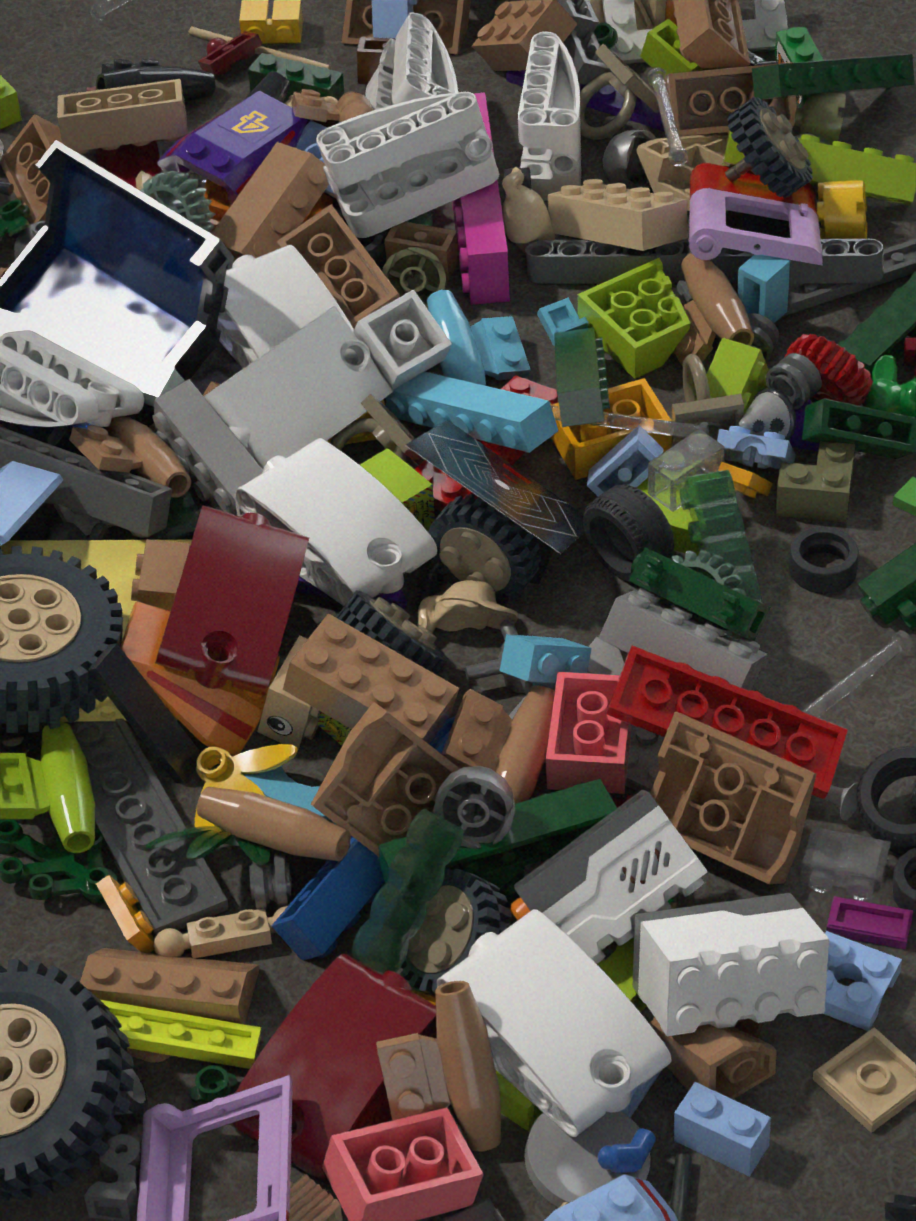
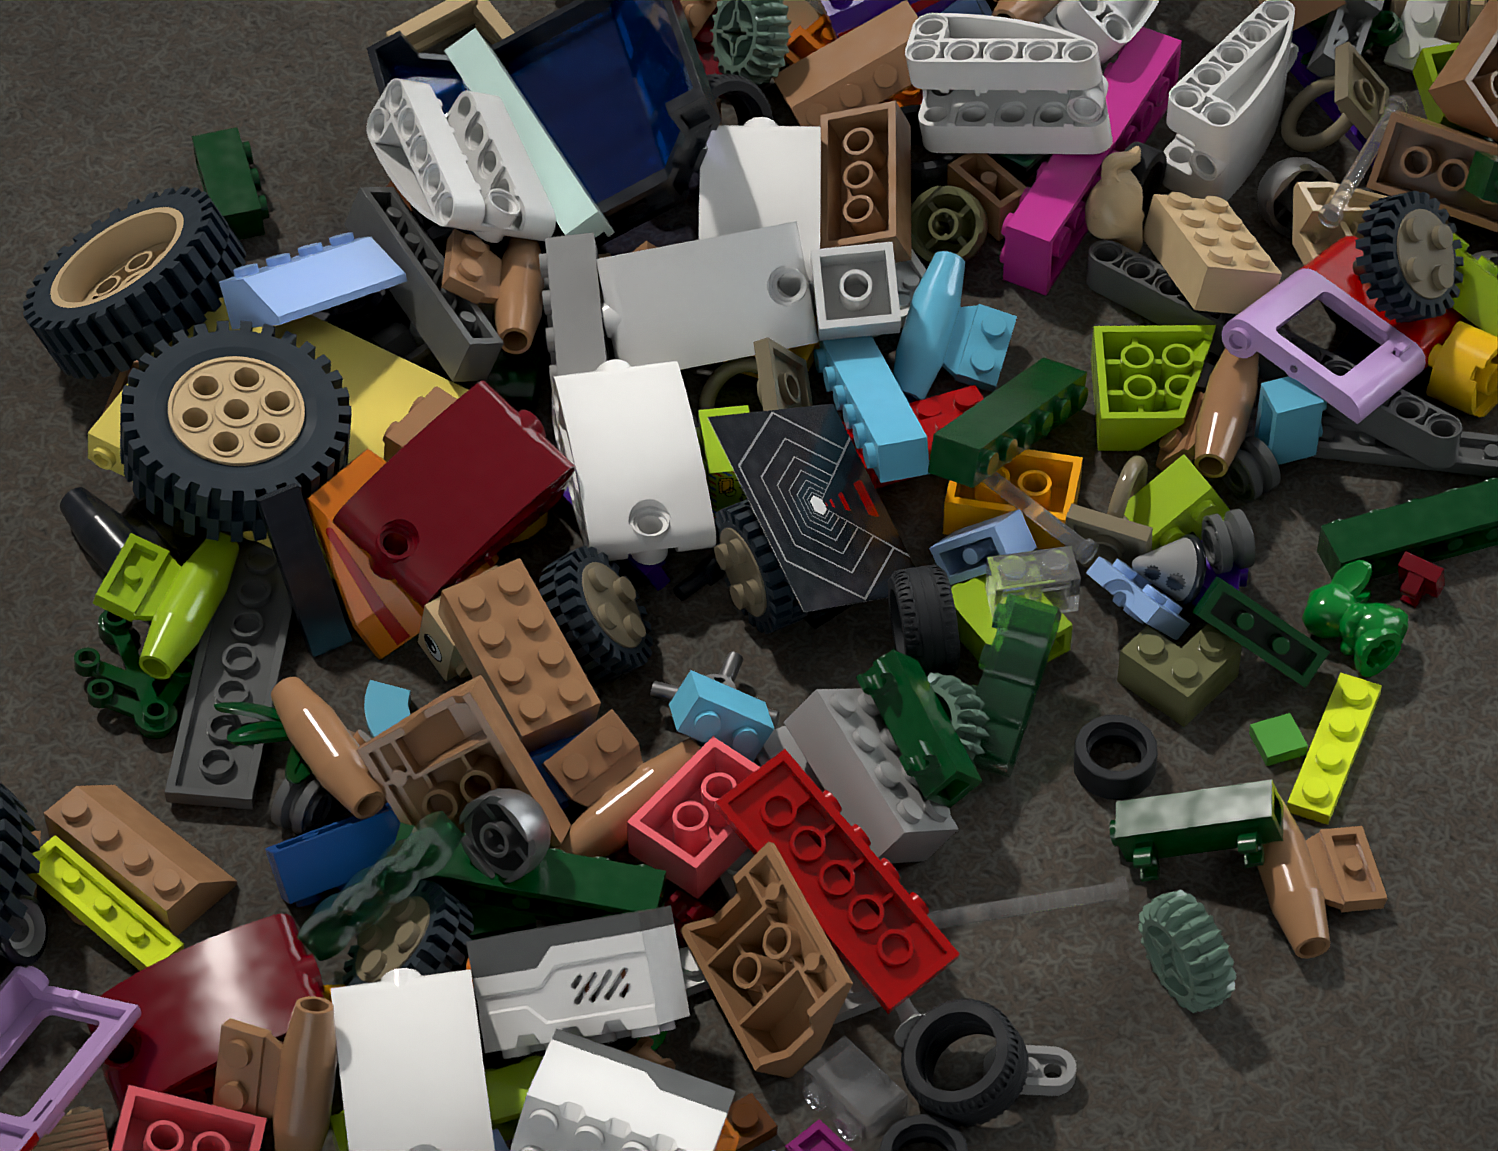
camera: 30 degrees right, 5 degrees up
light orange plate [96,875,155,953] -> none
tan plate [154,906,288,959] -> none
dark green plate [189,1066,237,1103] -> none
yellow plant [195,744,298,827] -> none
tan hair [418,580,518,633] -> none
medium azure bracket [537,298,589,347] -> none
light orange plate [716,461,773,498] -> none
red gear [785,334,873,406] -> none

